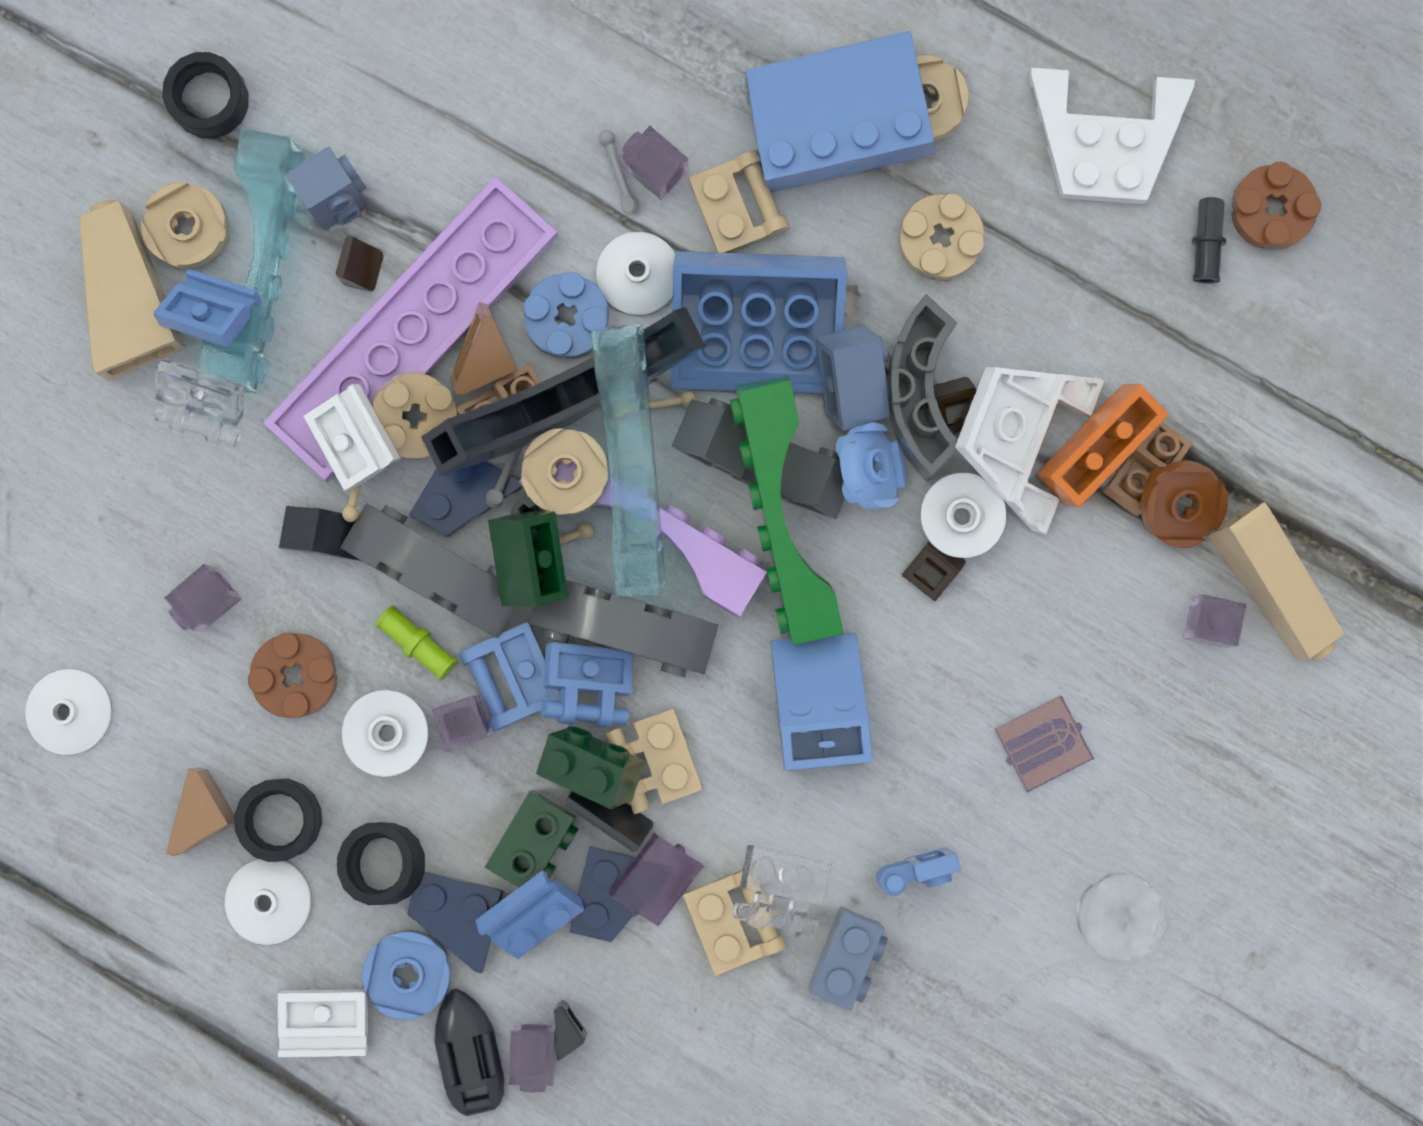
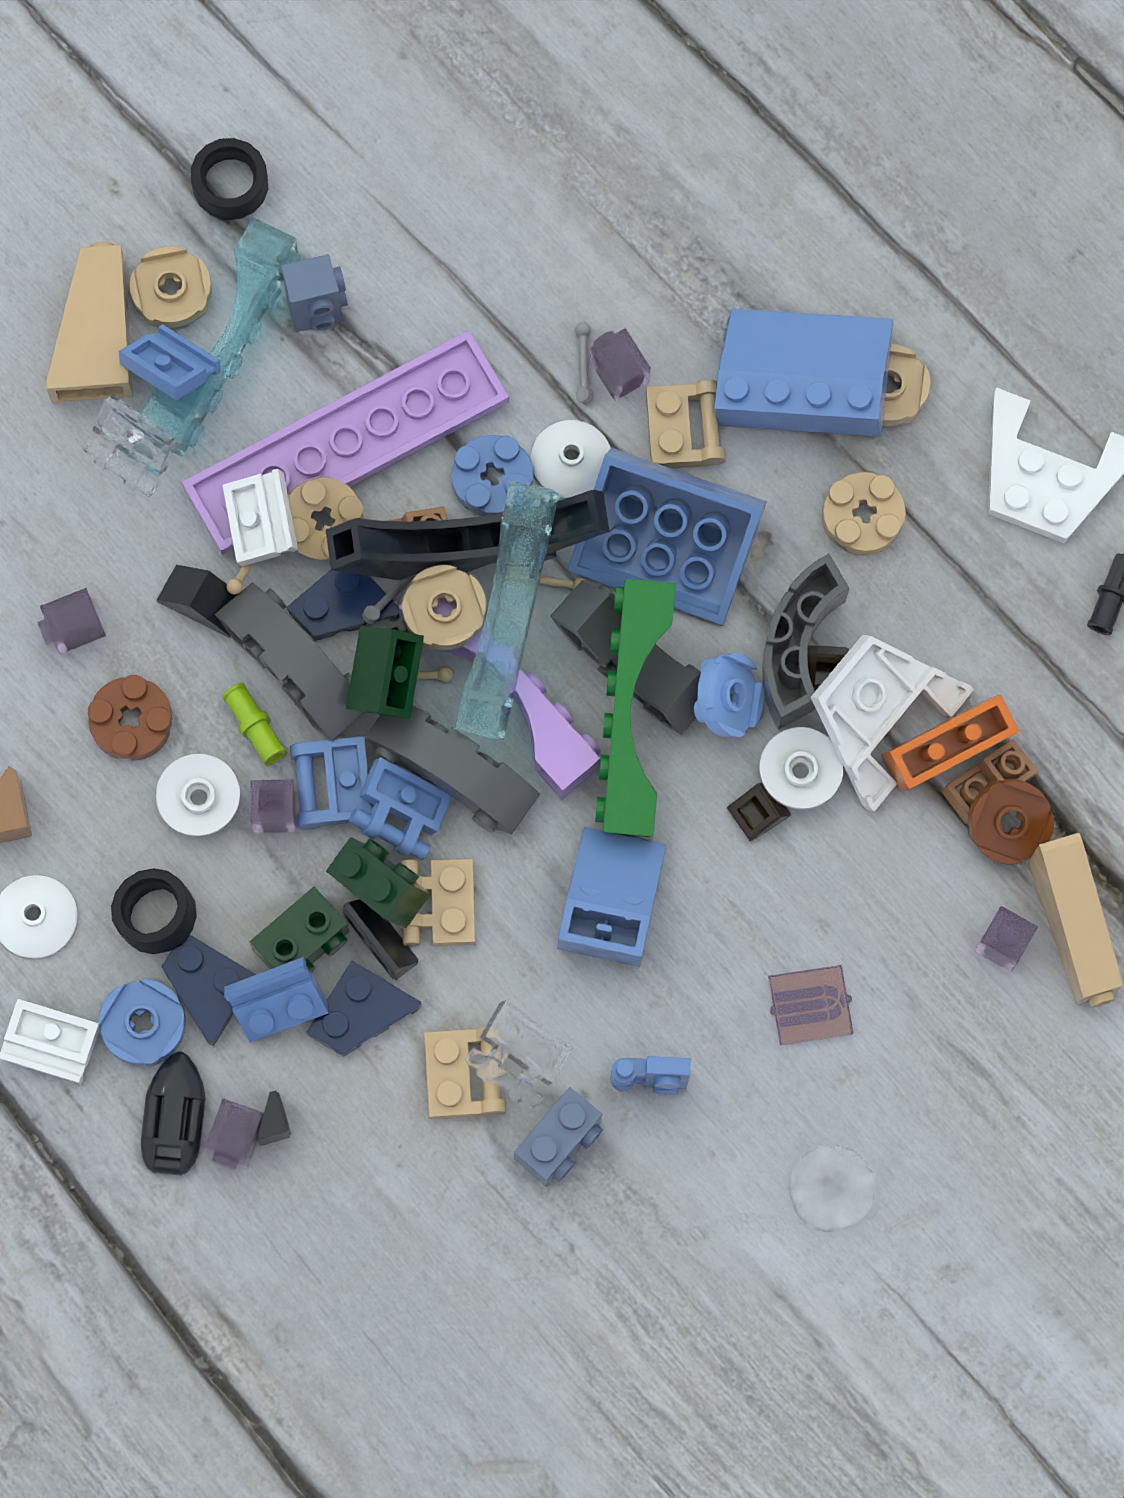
camera: 15 degrees right, 10 degrees down
black tyre [234,779,322,862] -> none
dark brown slope [336,235,384,292] -> none
medium nougat slope [450,302,517,396] -> none
clear purple piece [608,833,704,926] -> none
sand blue brick [816,325,890,431] -> none

